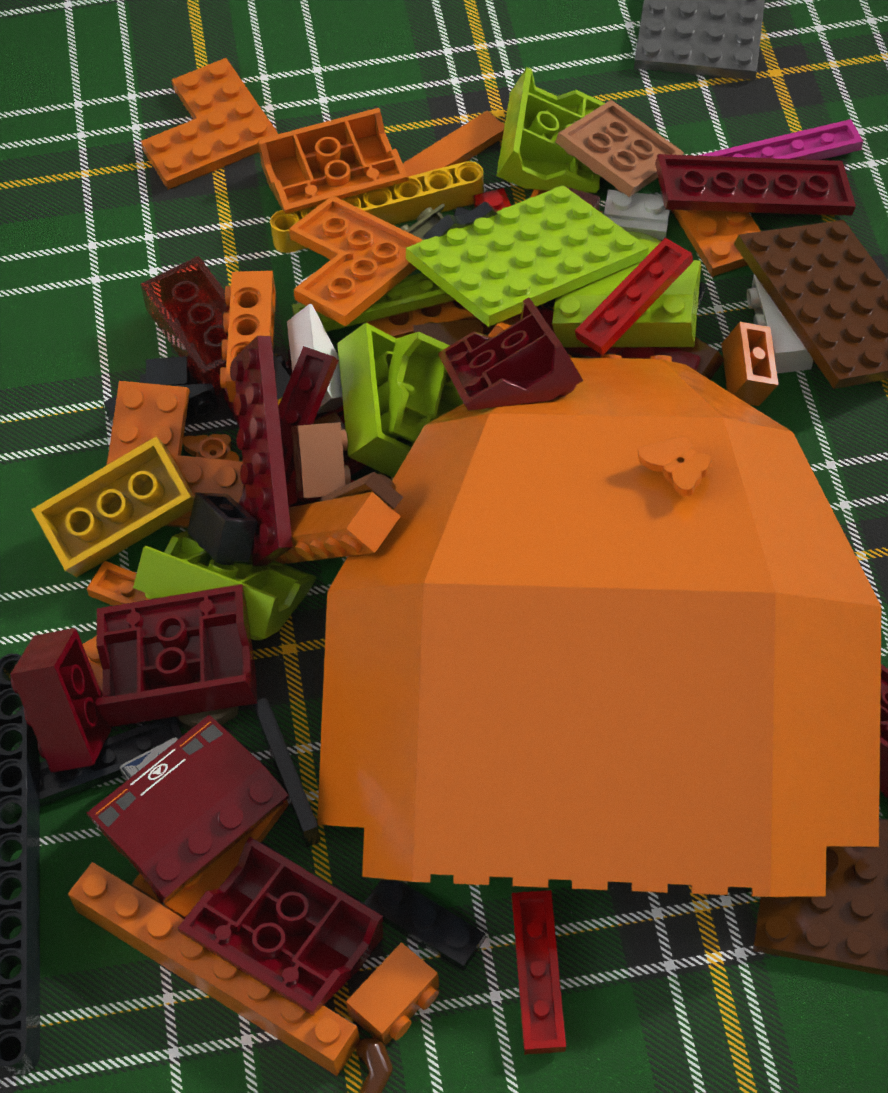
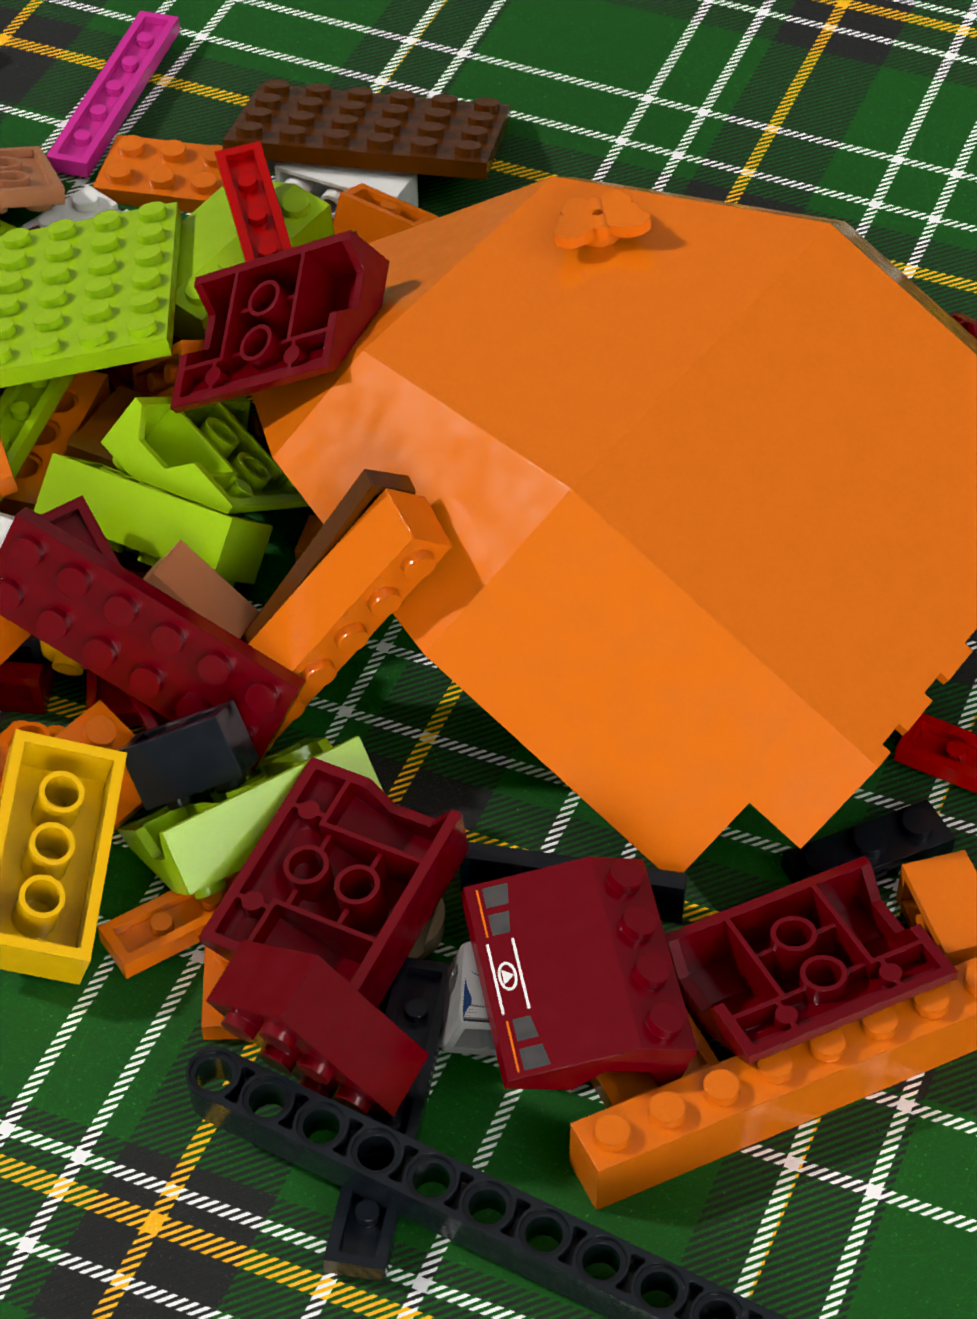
camera: 60 degrees left, 10 degrees down
dark red plate [655,154,856,216] -> none

